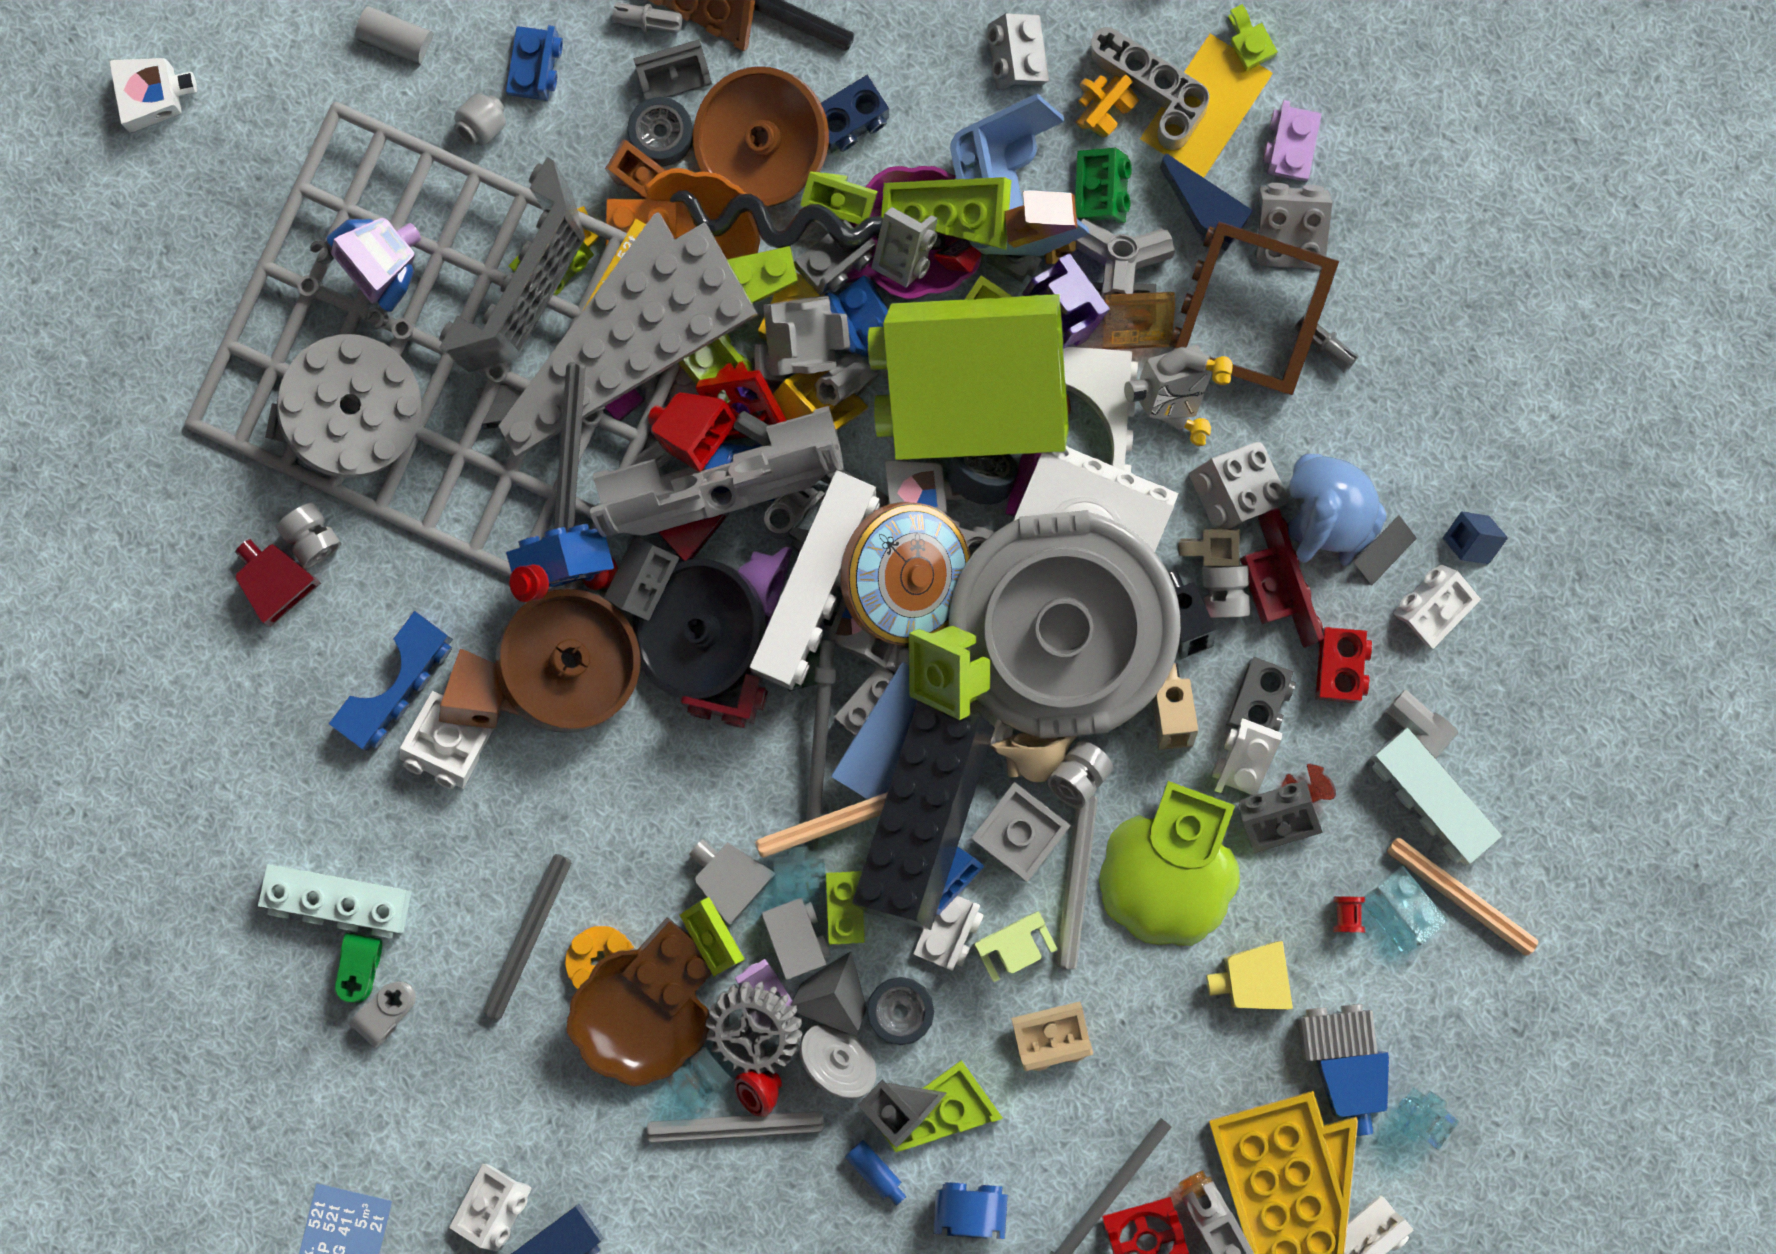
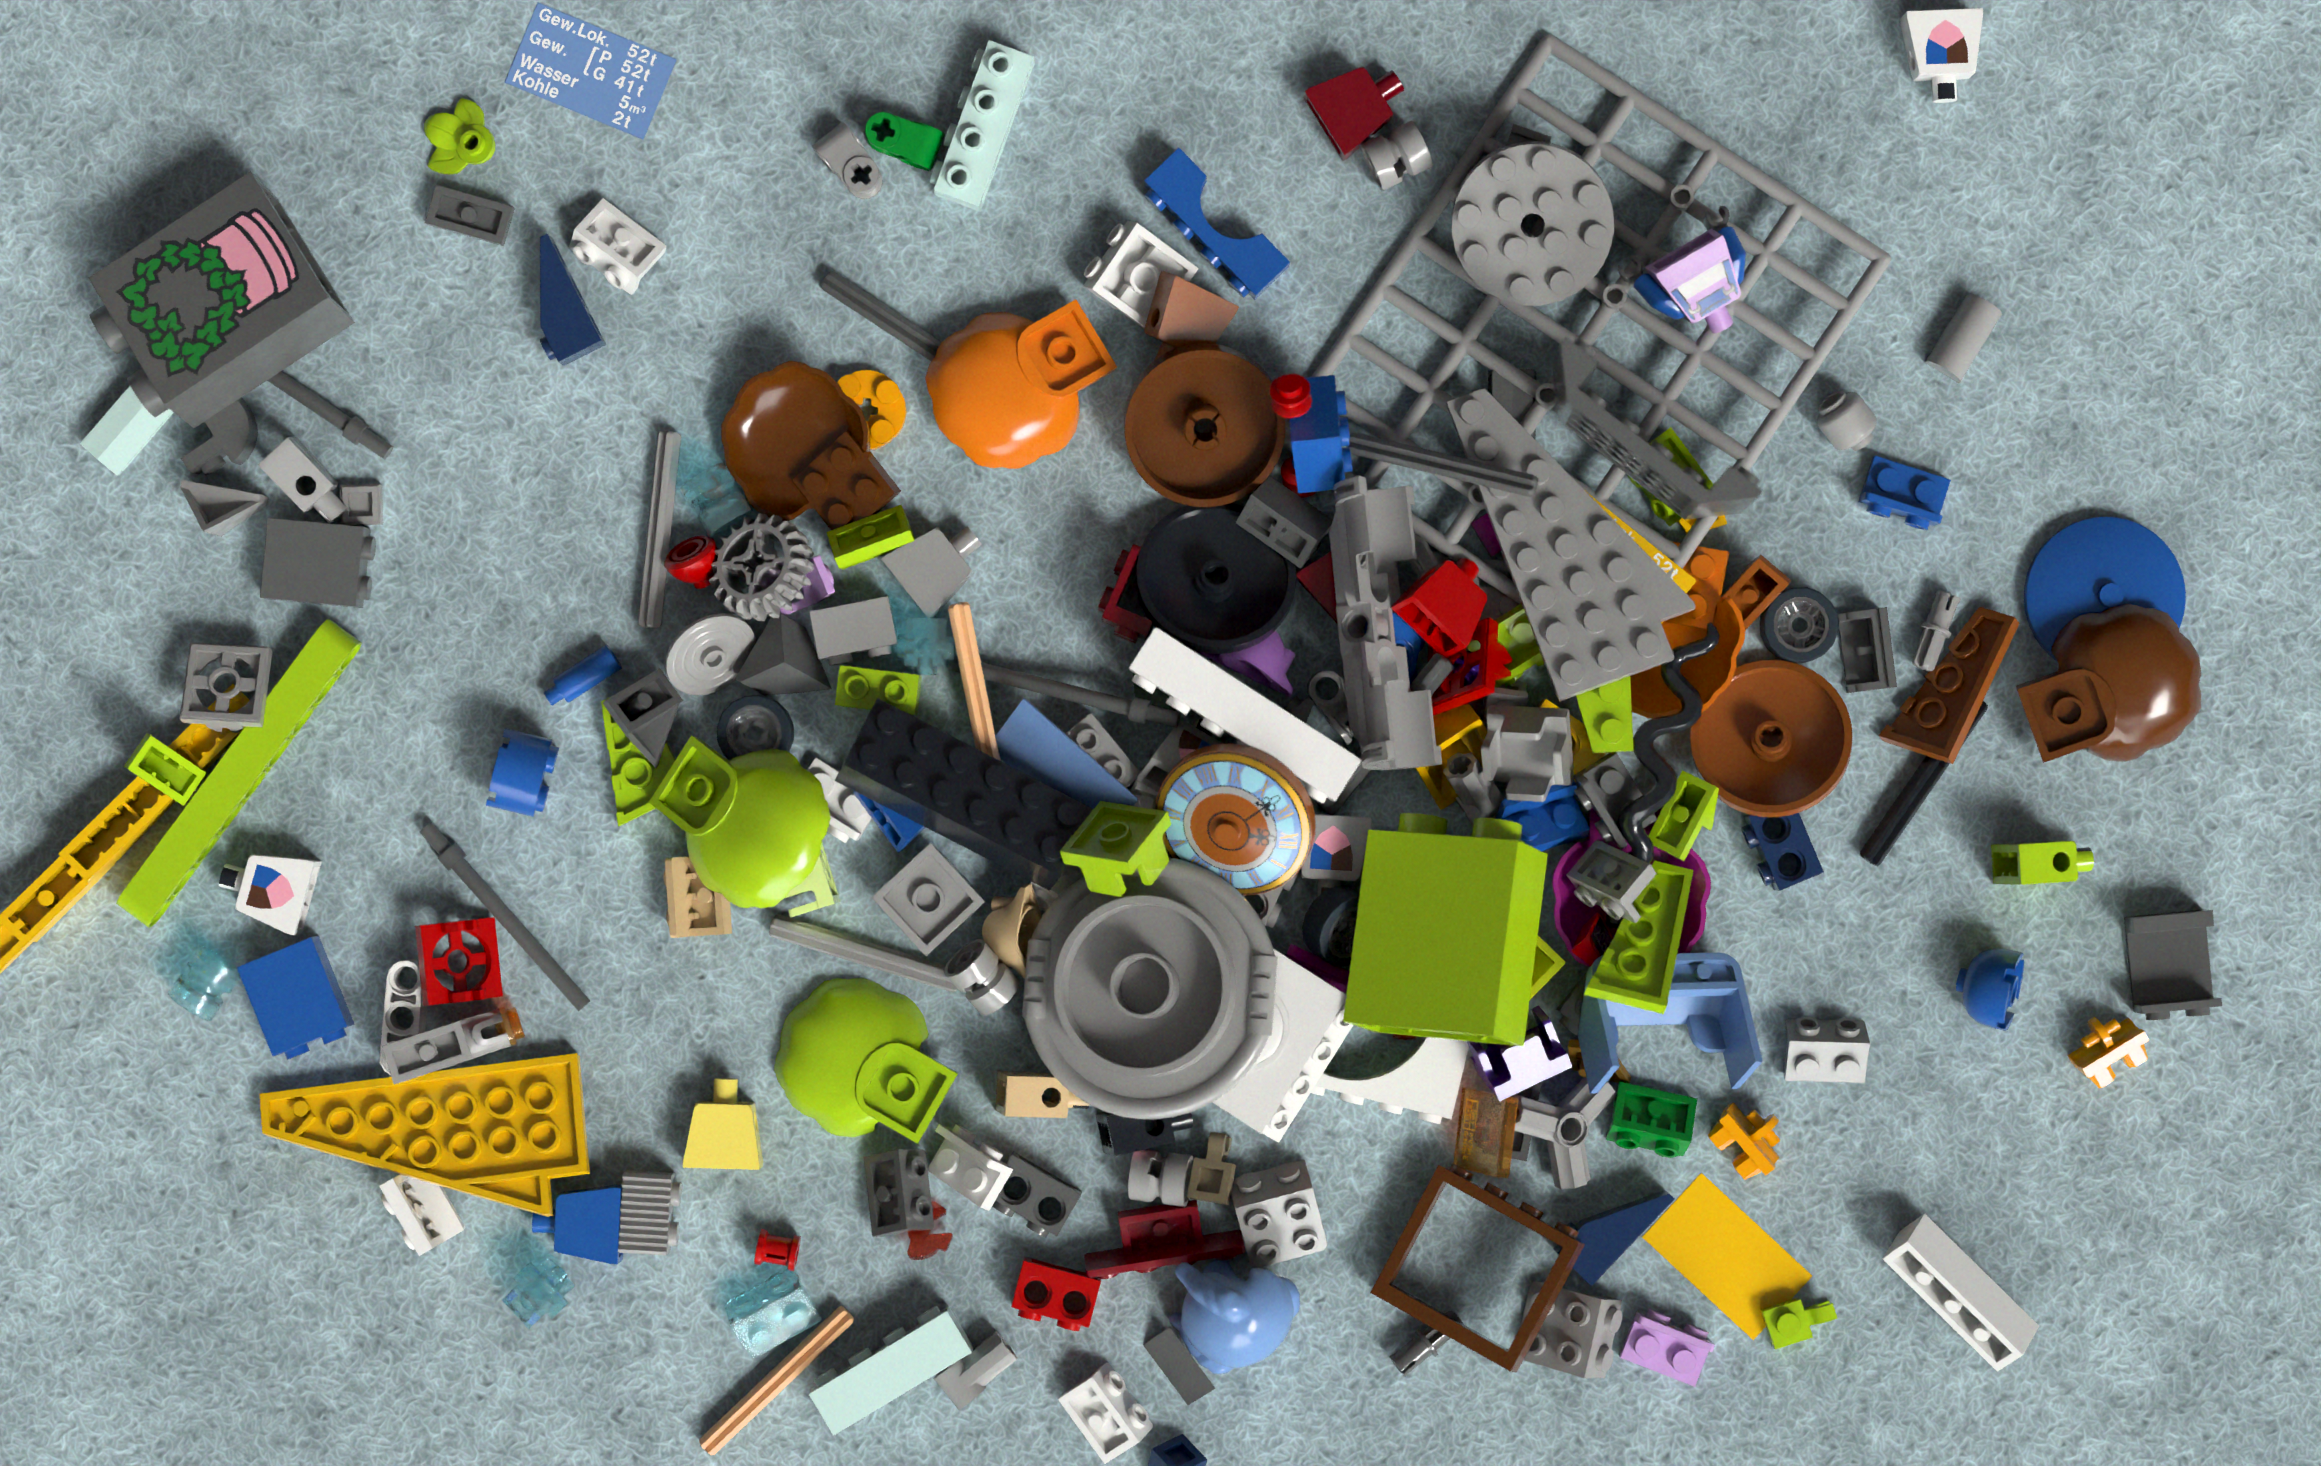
camera: 100 degrees right, 5 degrees up
slope [1005,191,1078,248] -> none
light grey beam [1090,27,1209,150] -> none
light grey torso [1124,345,1233,446] -> none
none -> lime animal [649,735,831,908]
none -> orange animal [925,299,1117,469]

